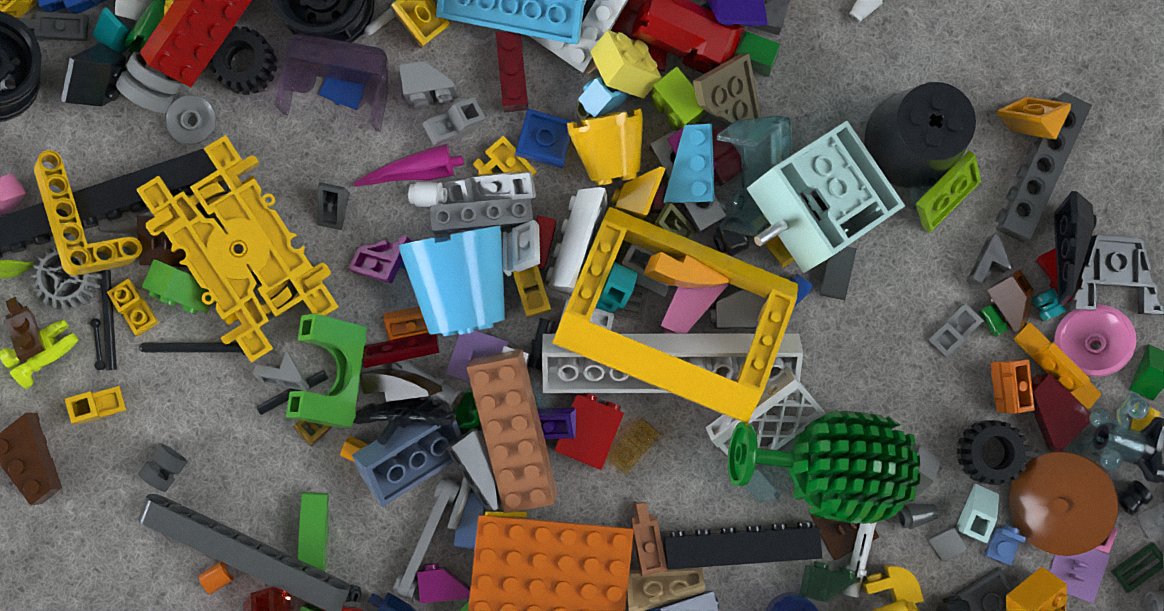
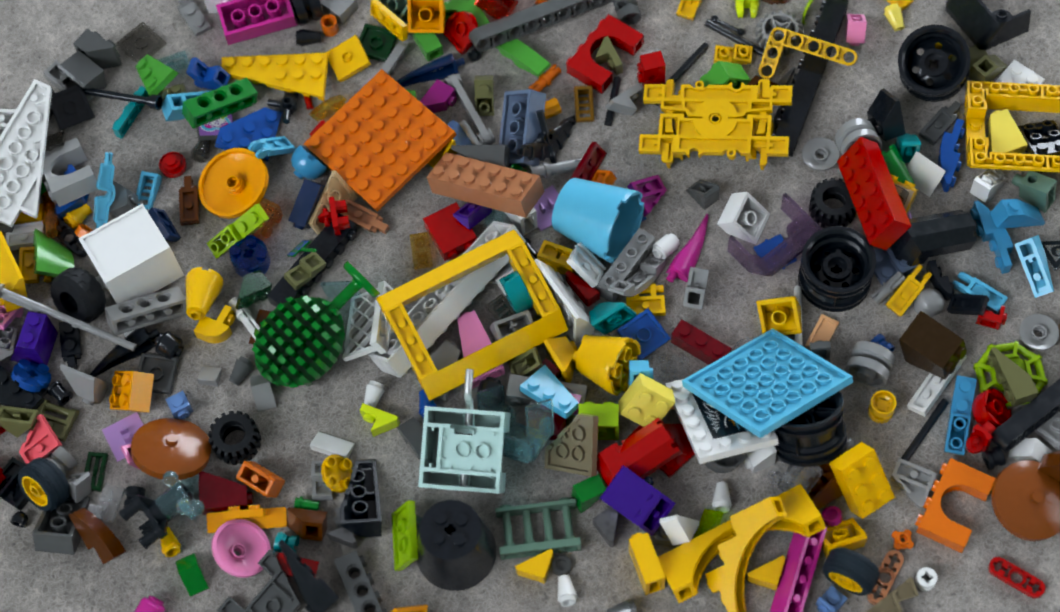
camera: 135 degrees right, 20 degrees down
bright green arch [286,314,367,428] -> none
dark brown slope [359,369,443,402] -> none
light grey slope [399,61,458,109] -> none
light orange slope [643,252,730,289] -> none
light aqua slope [955,484,999,543] -> none
none -> olive slope [284,252,326,290]
none -> green piece [287,240,317,257]
none -> white slope [310,431,355,459]
none -> red hips [318,196,350,236]
none -> yellow dish [321,454,352,493]
none -> black wedge [340,459,382,538]
none -> neon yellow slope [360,403,400,437]
none -> white cone [364,380,385,408]
none -> olive slope [474,75,494,116]
none -> sand green fence [495,497,581,560]
none -> yellow slope [515,548,554,584]
none -> orange pin [528,64,562,92]
none -> dark grey tile [551,555,572,576]
none -> red arch [566,14,644,94]
none -> teal slope [589,302,637,335]
none -> olive slope [595,36,623,75]
none -> red brick [637,51,666,87]
none -> white slope [717,192,770,244]

